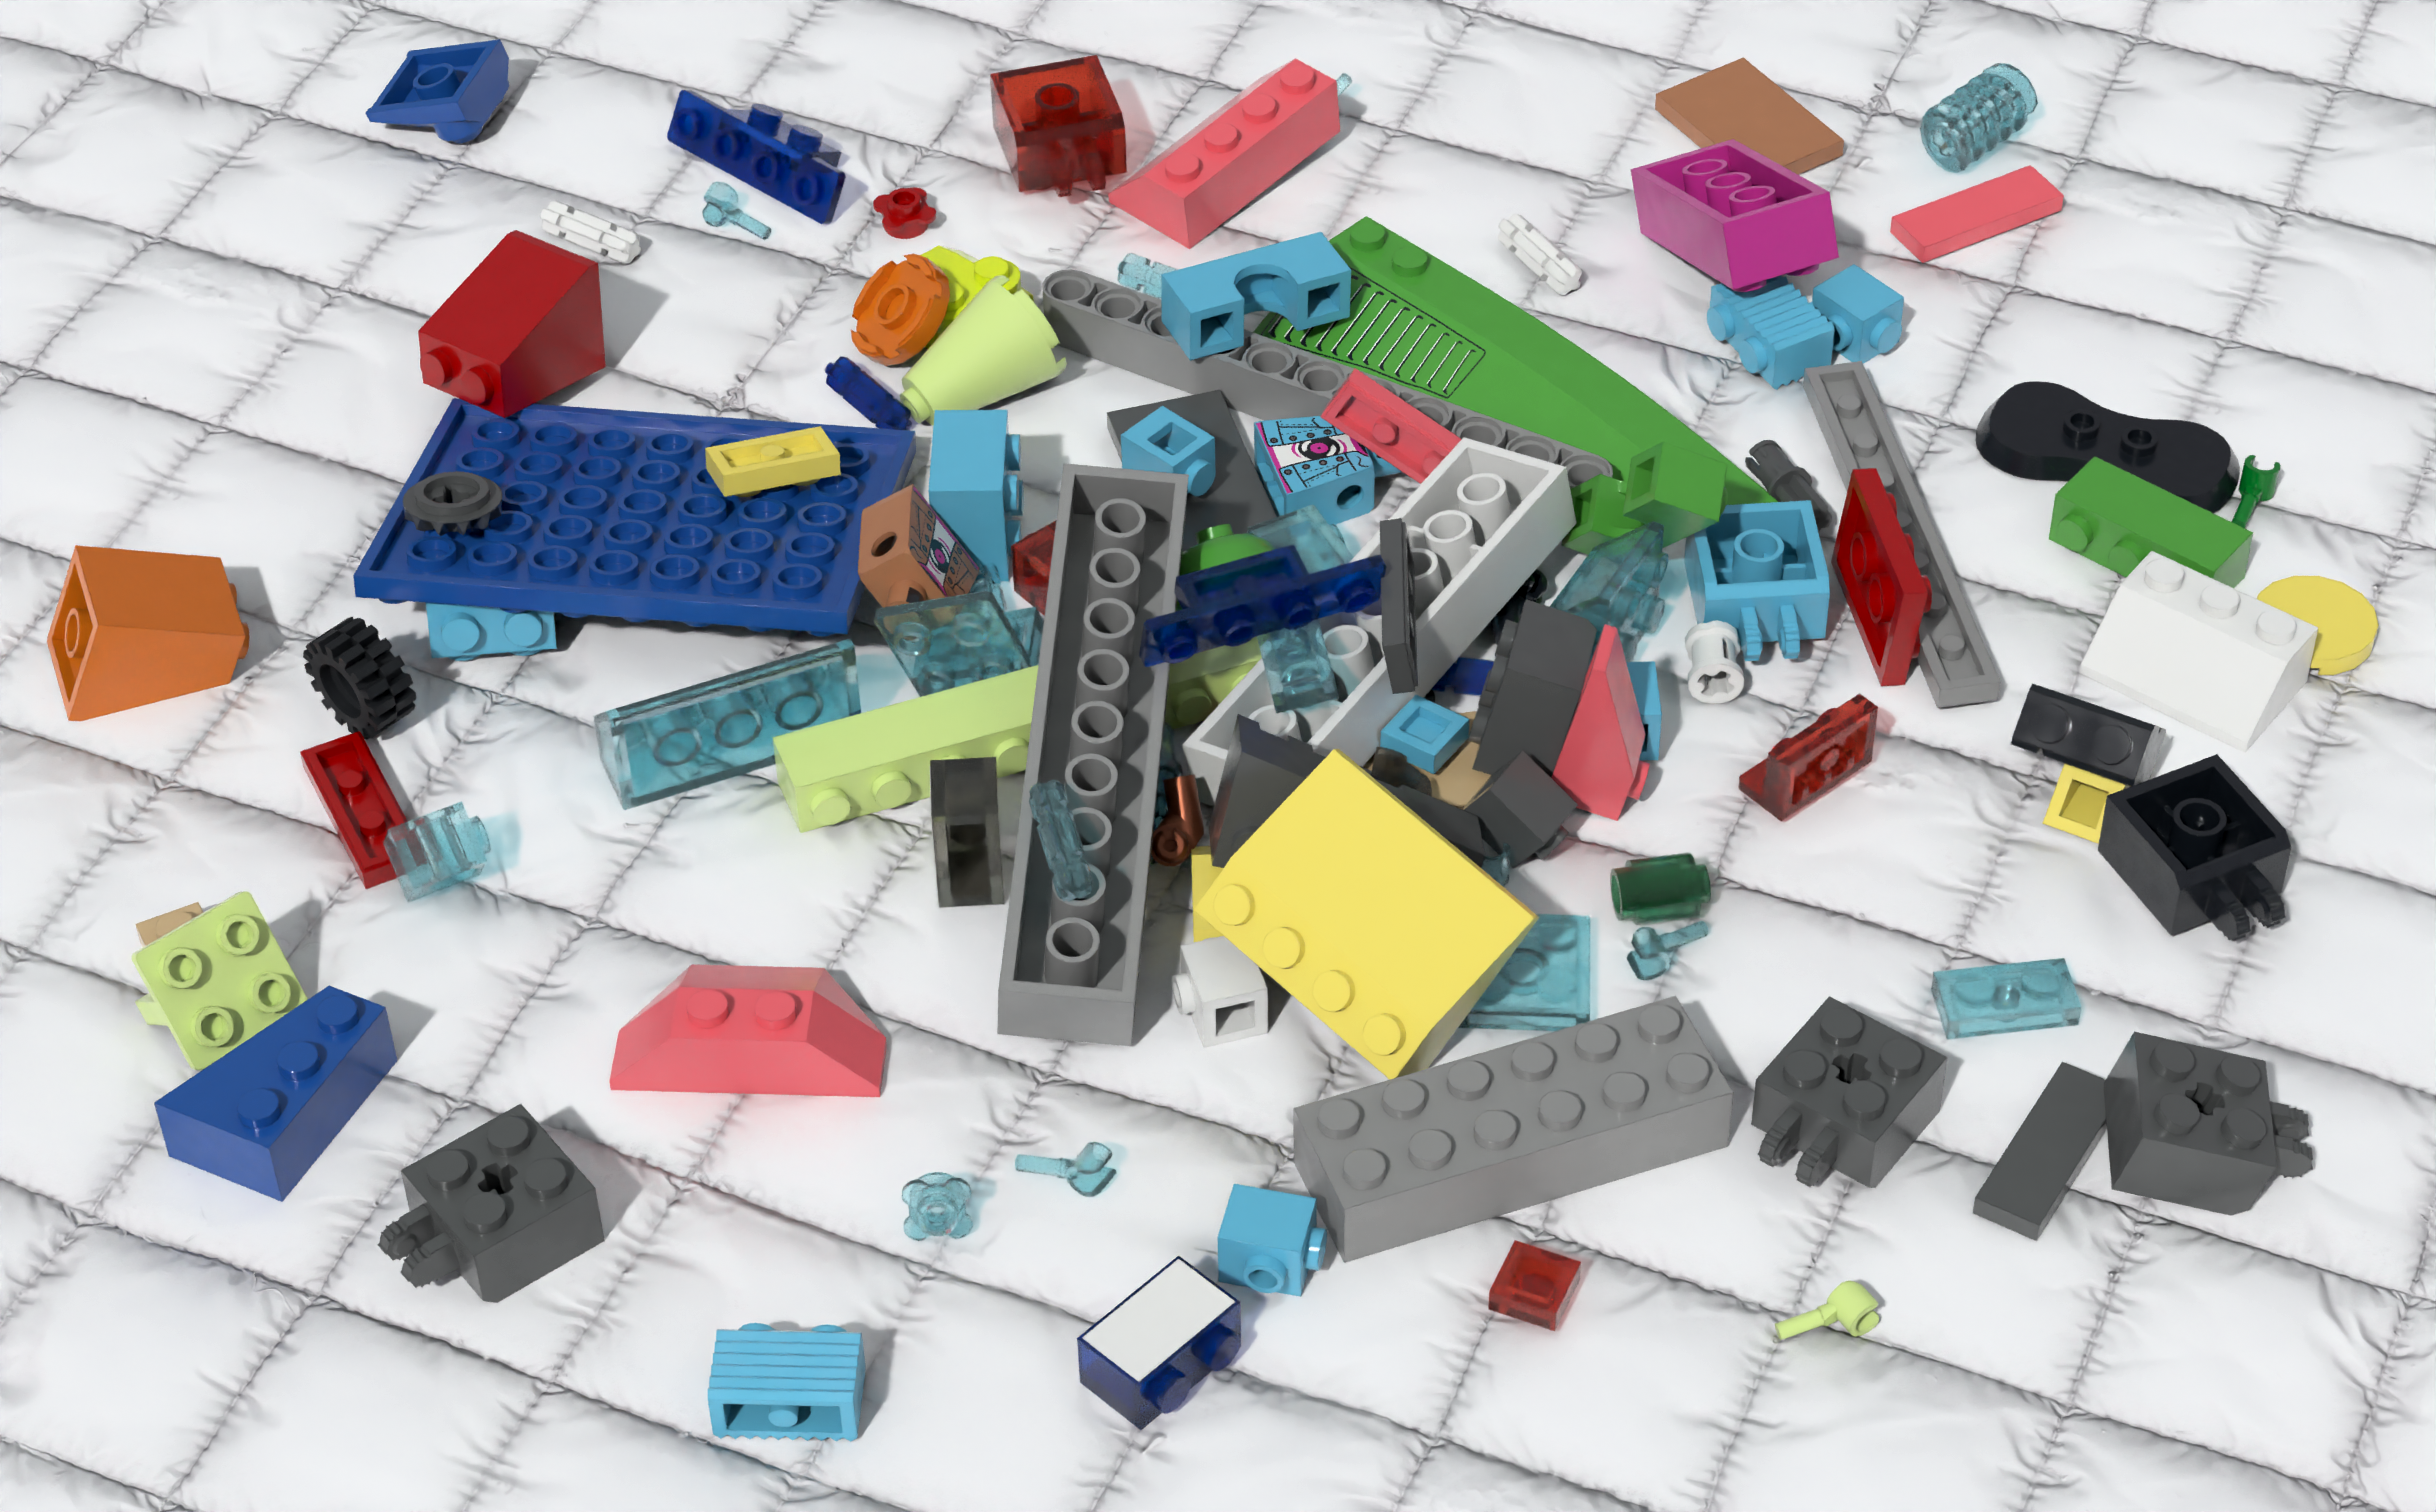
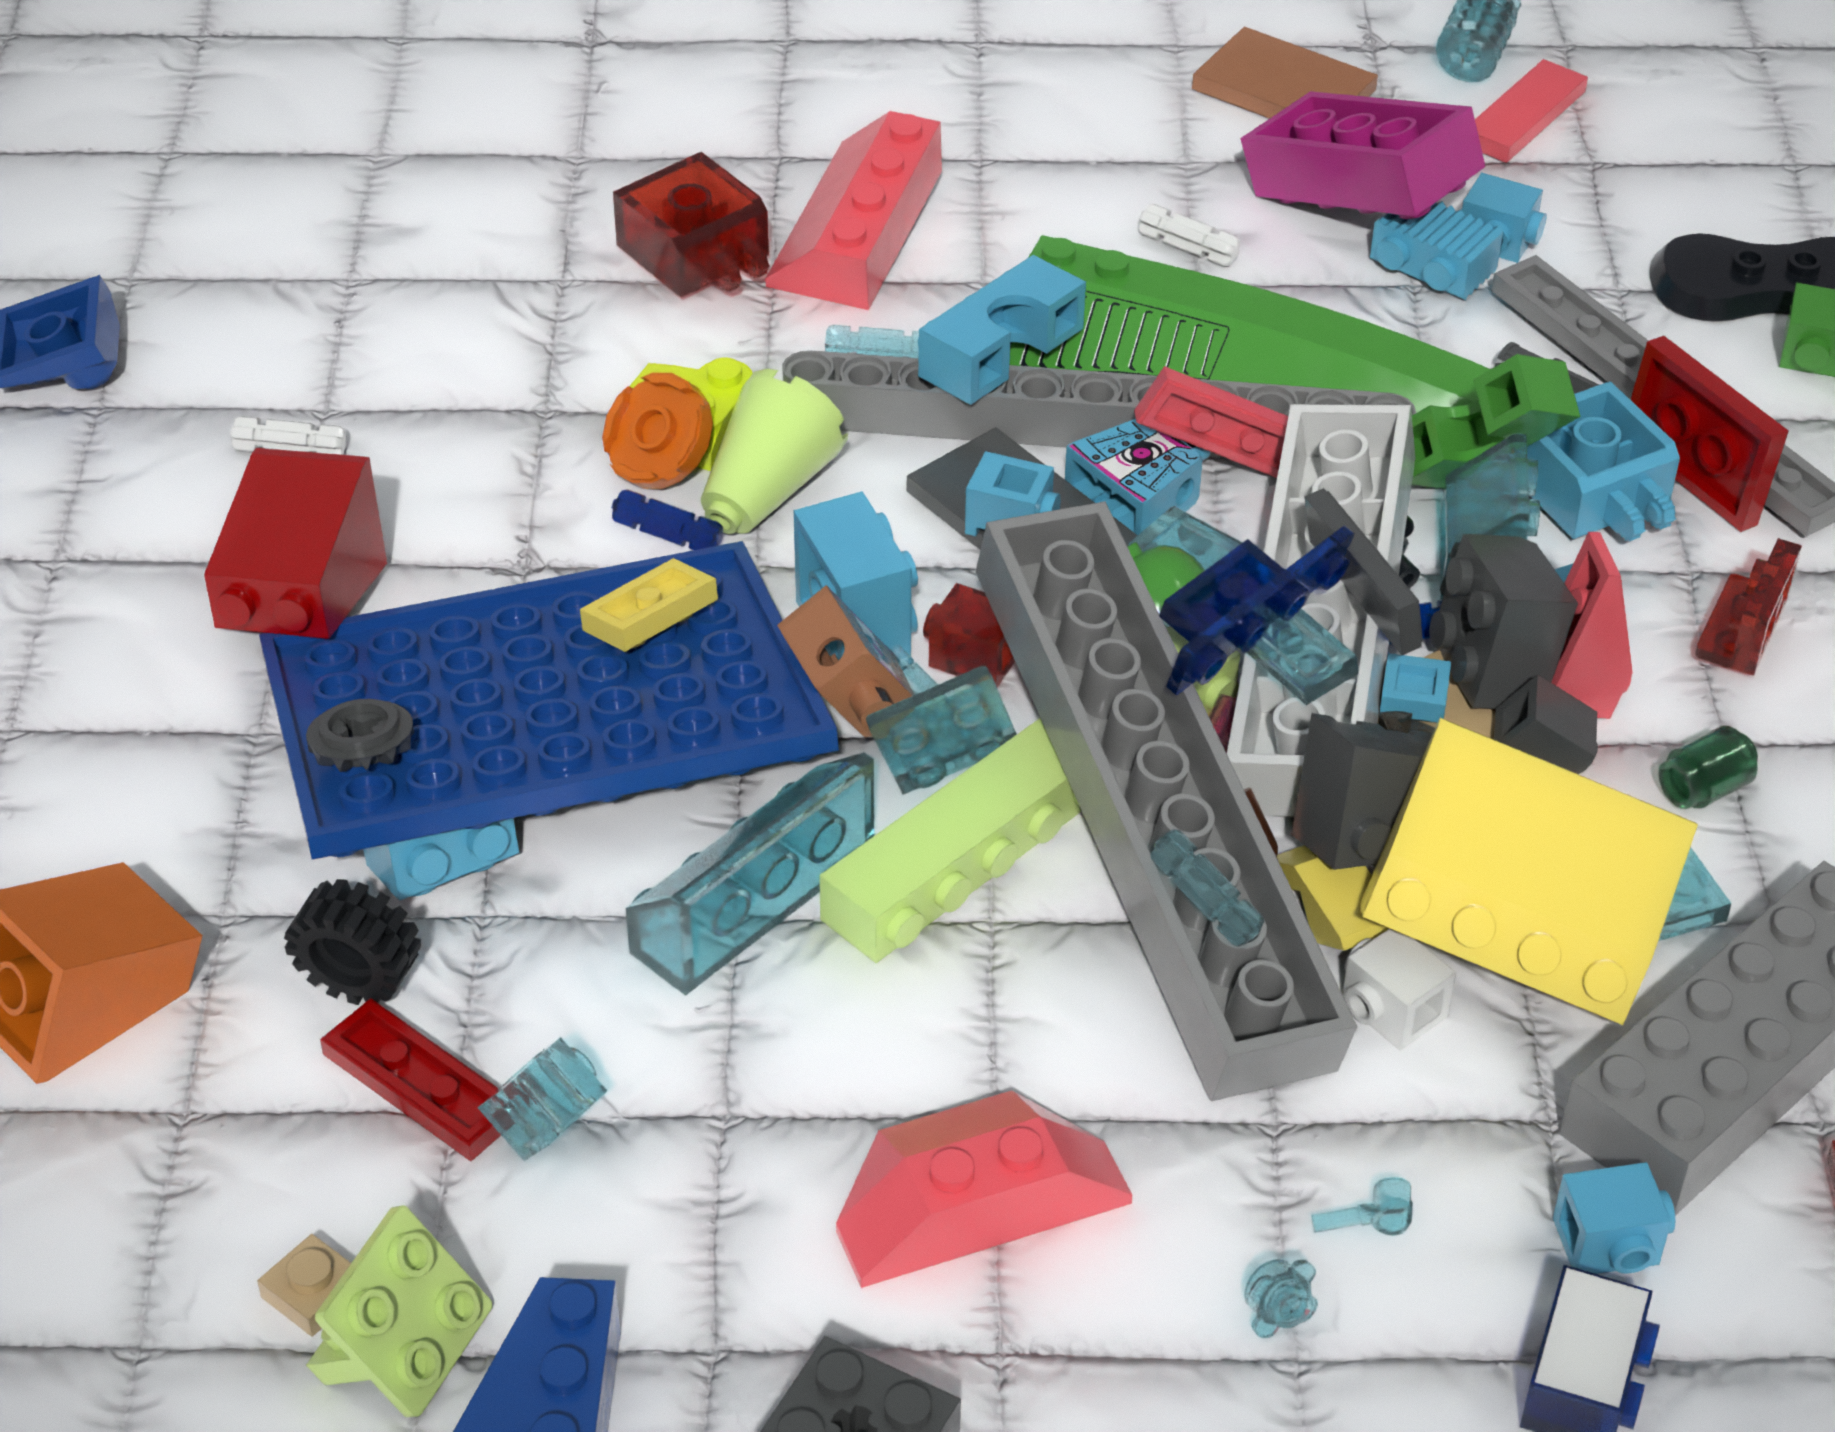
camera: 25 degrees left, 0 degrees up
clear blue bracket [667,90,846,224] -> none
clear light blue hand [702,182,771,240] -> none
red plate [873,187,936,239] -> none
clear smoke brick [930,757,1004,908] -> none
clear light blue hand [1627,921,1708,980] -> none
white bush [1685,620,1744,704] -> none

